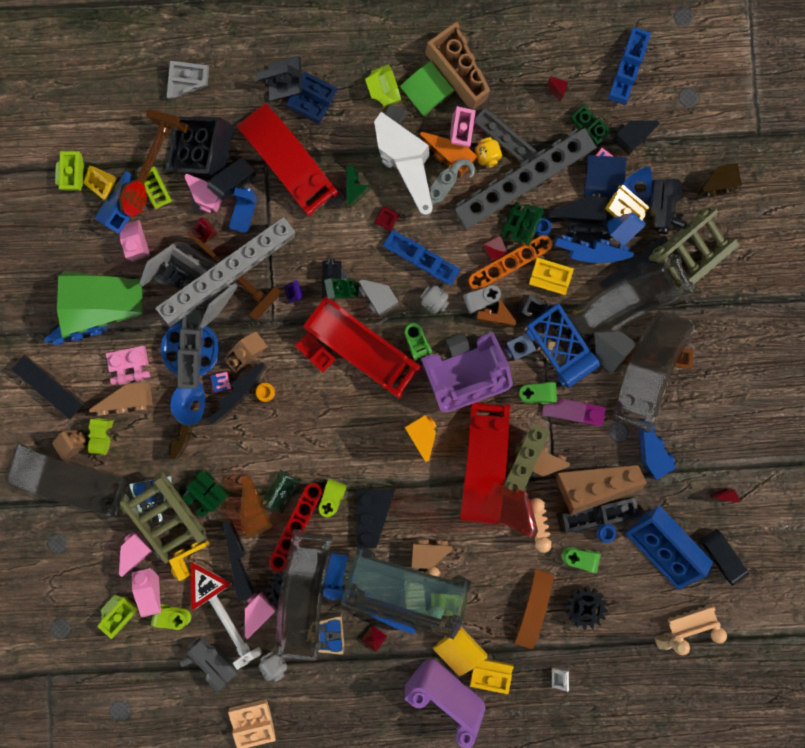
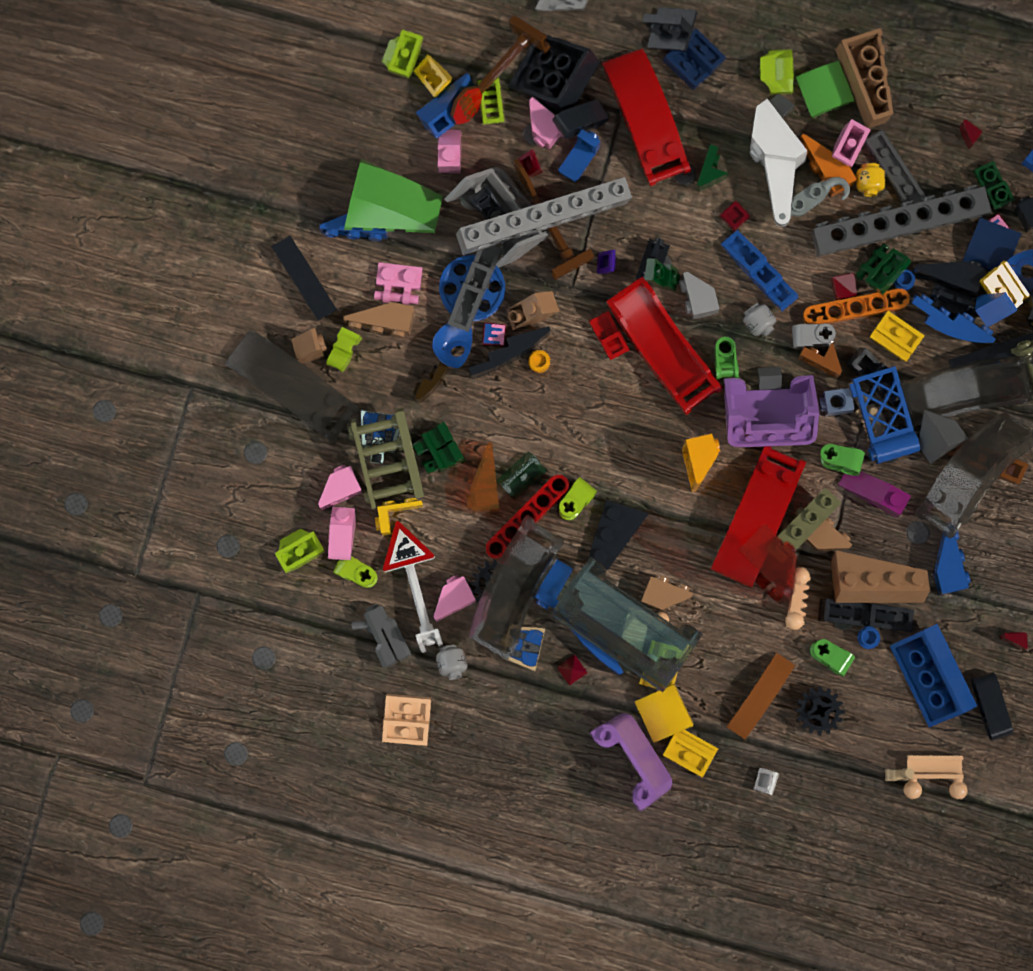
camera: 15 degrees right, 5 degrees down
black slope [223,519,255,602] -> none

